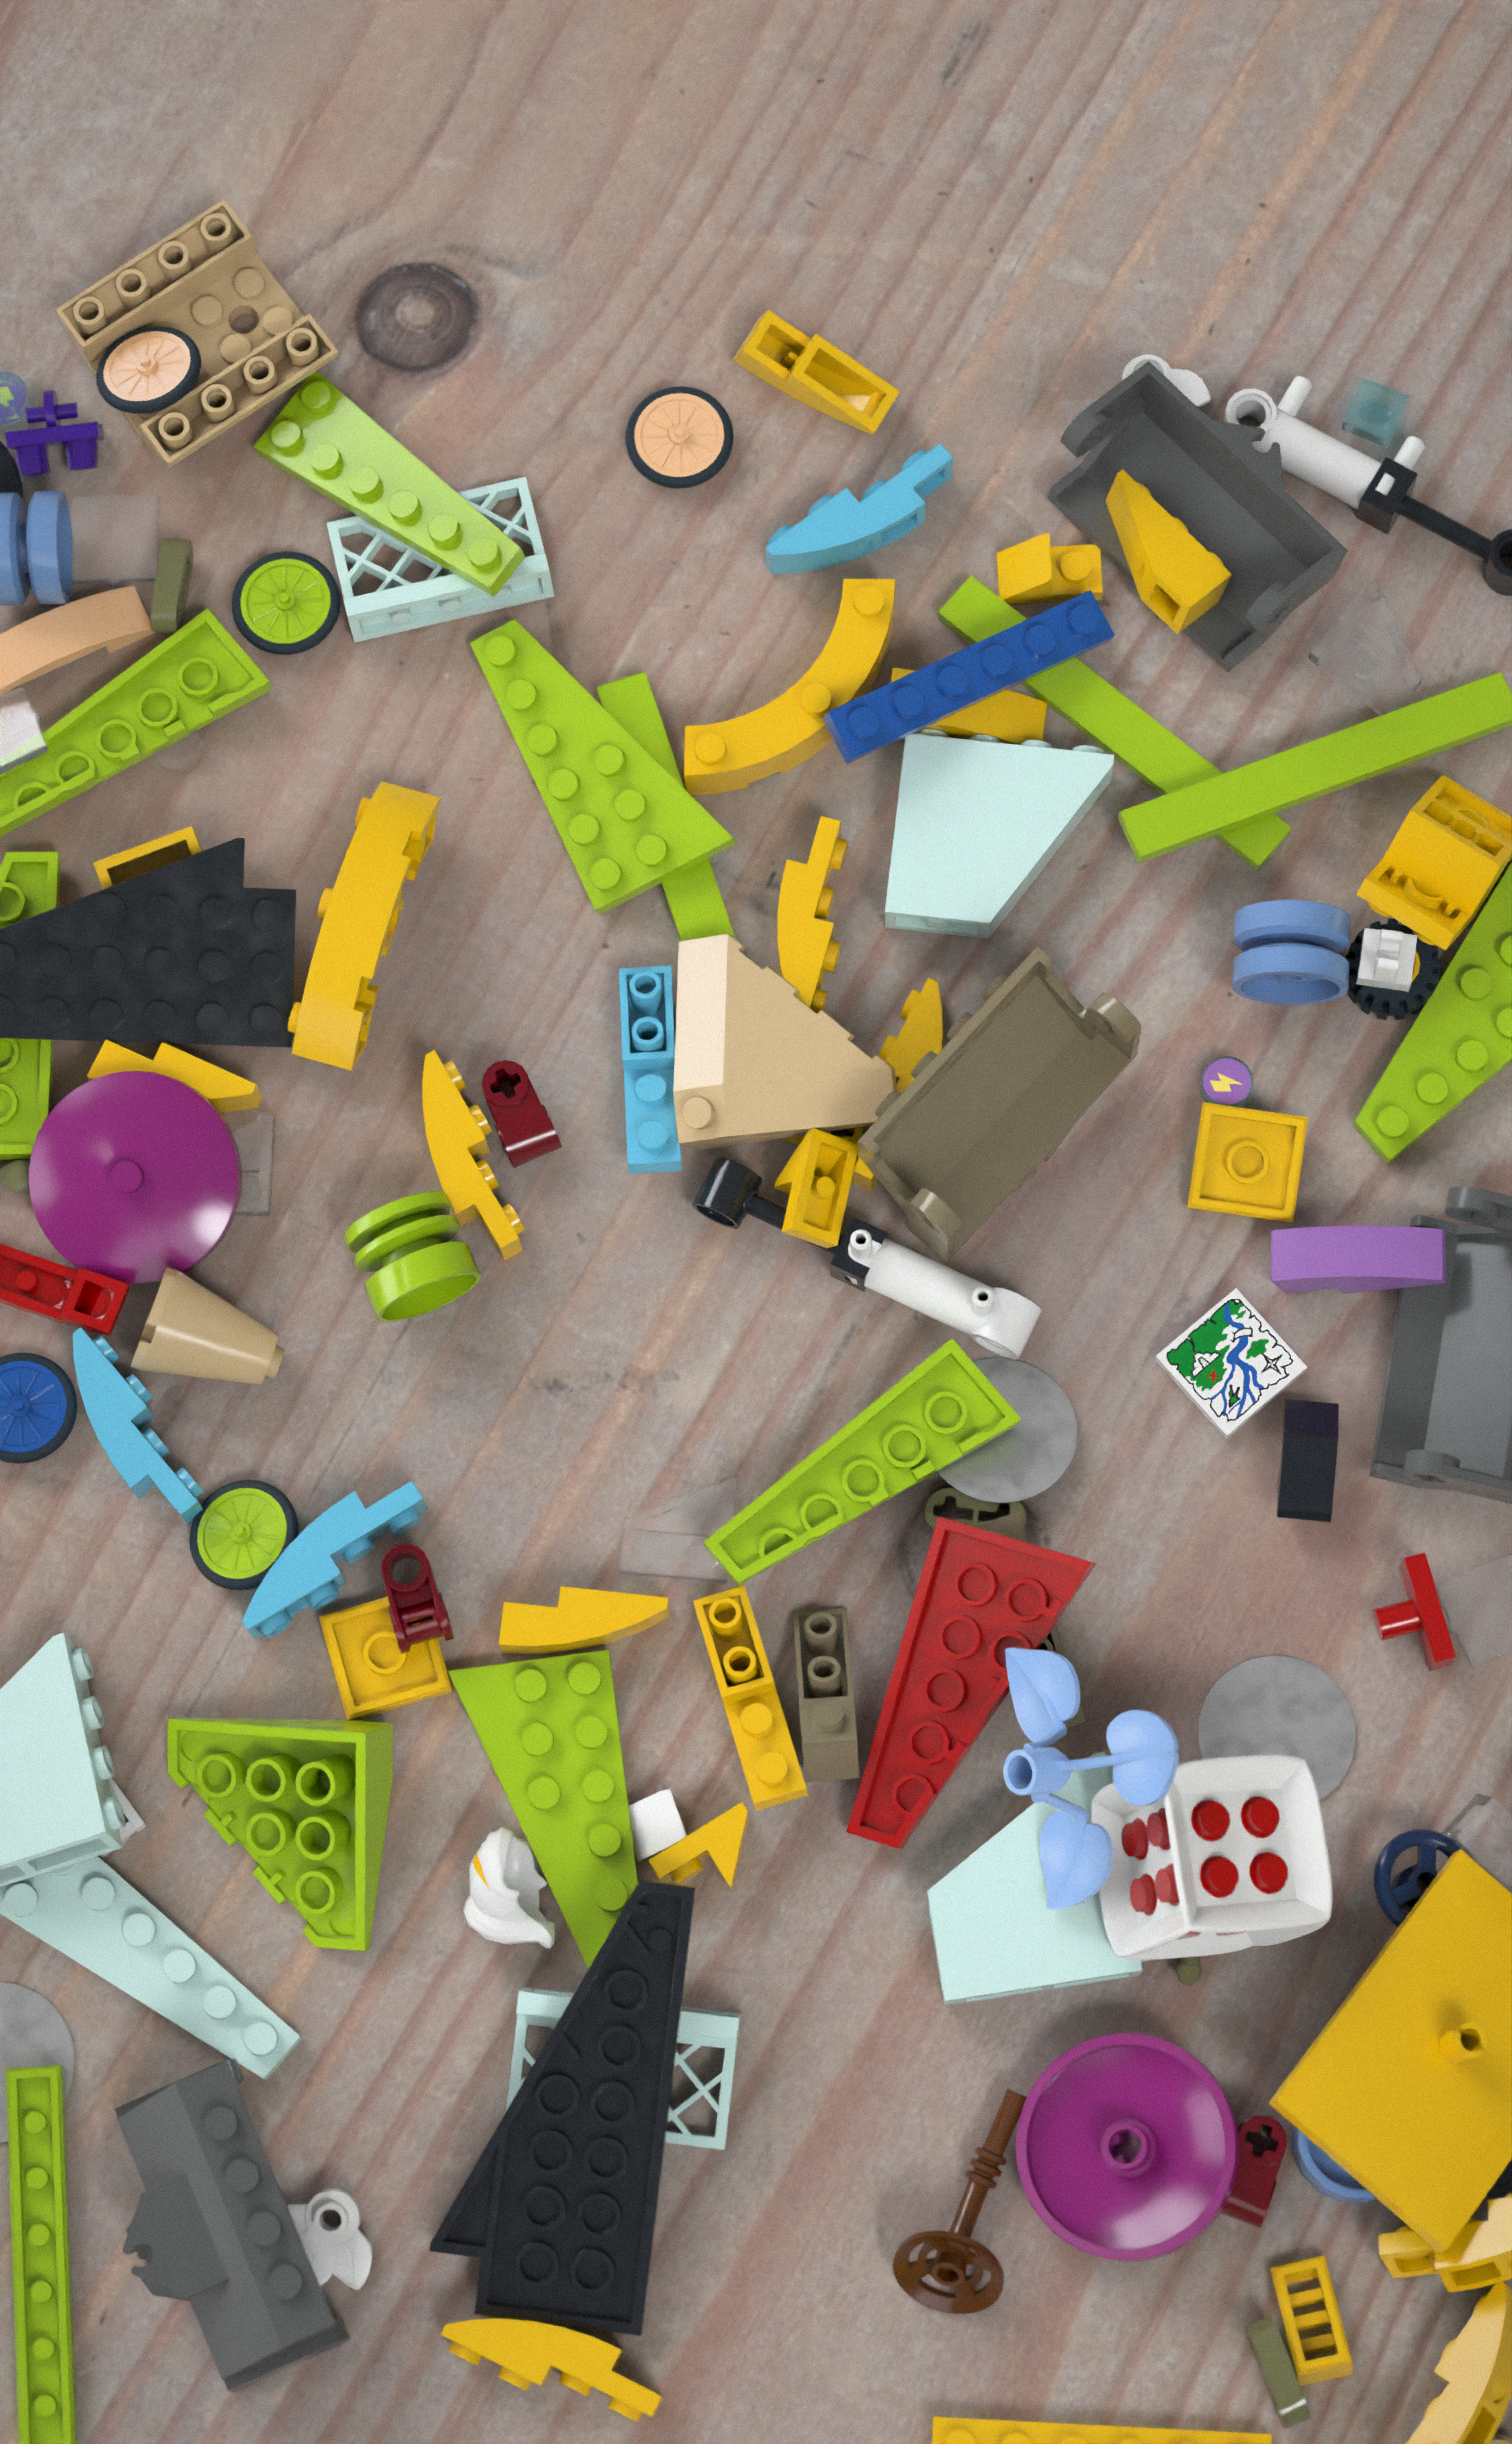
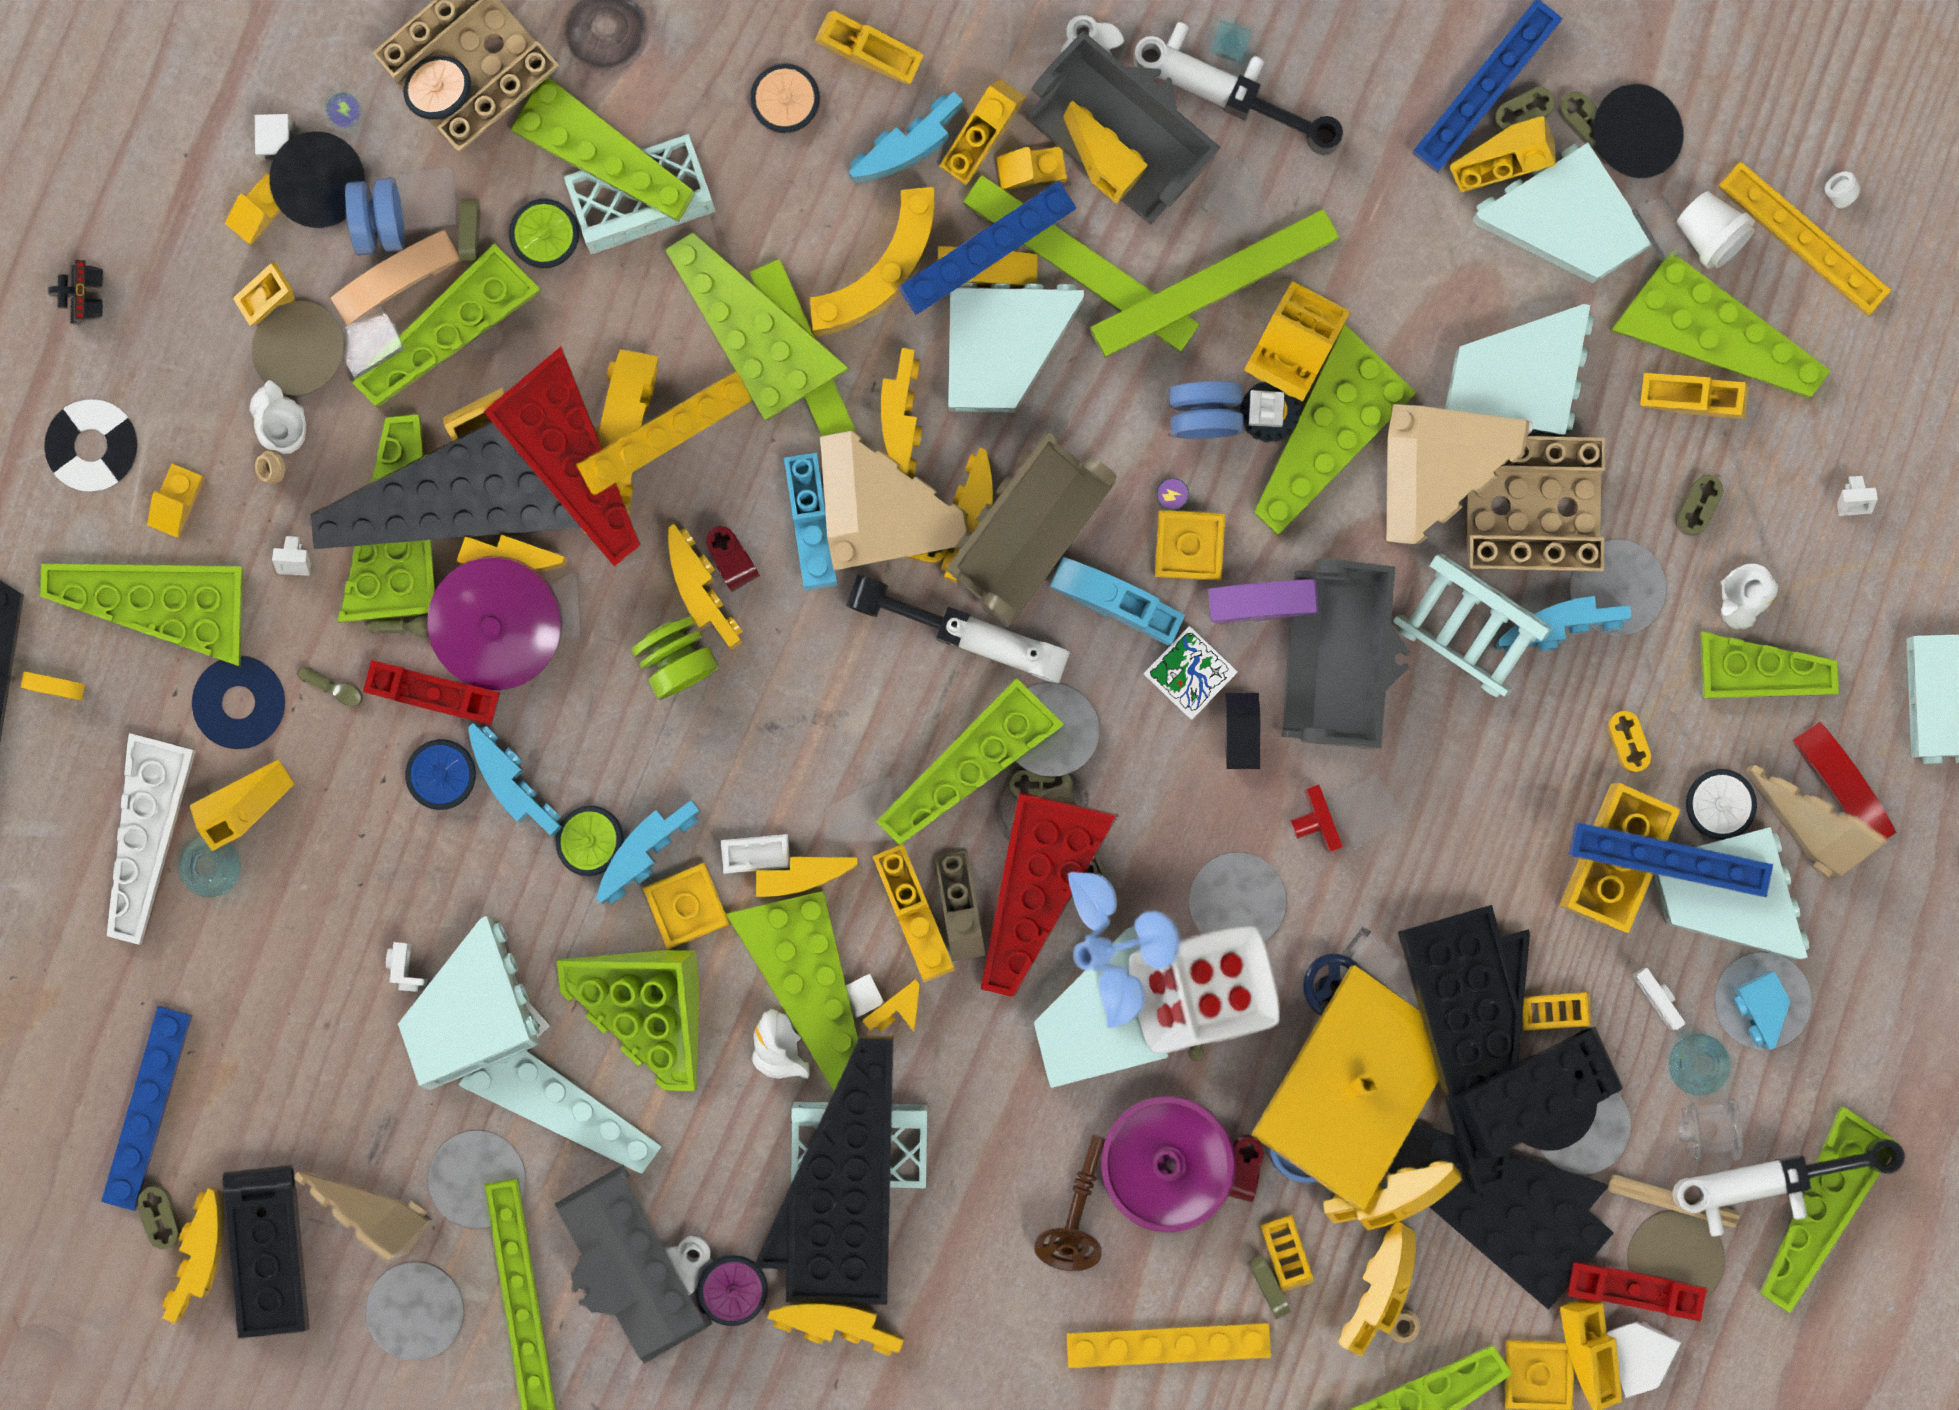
camera: 10 degrees left, 10 degrees up
dark purple hips [5,390,105,477] -> none
tan cone [130,1266,285,1385] -> none
dark red piece [380,1543,454,1654] -> none
yellow slope [774,1128,858,1248] -> none
none -> red wing [483,346,641,567]
none -> yellow plate [577,371,752,495]
none -> magenta wheel [697,1255,768,1326]
none -> white plate [721,834,790,874]
none -> yellow slope [939,78,1027,185]
none -> medium azure slope [1048,557,1185,646]

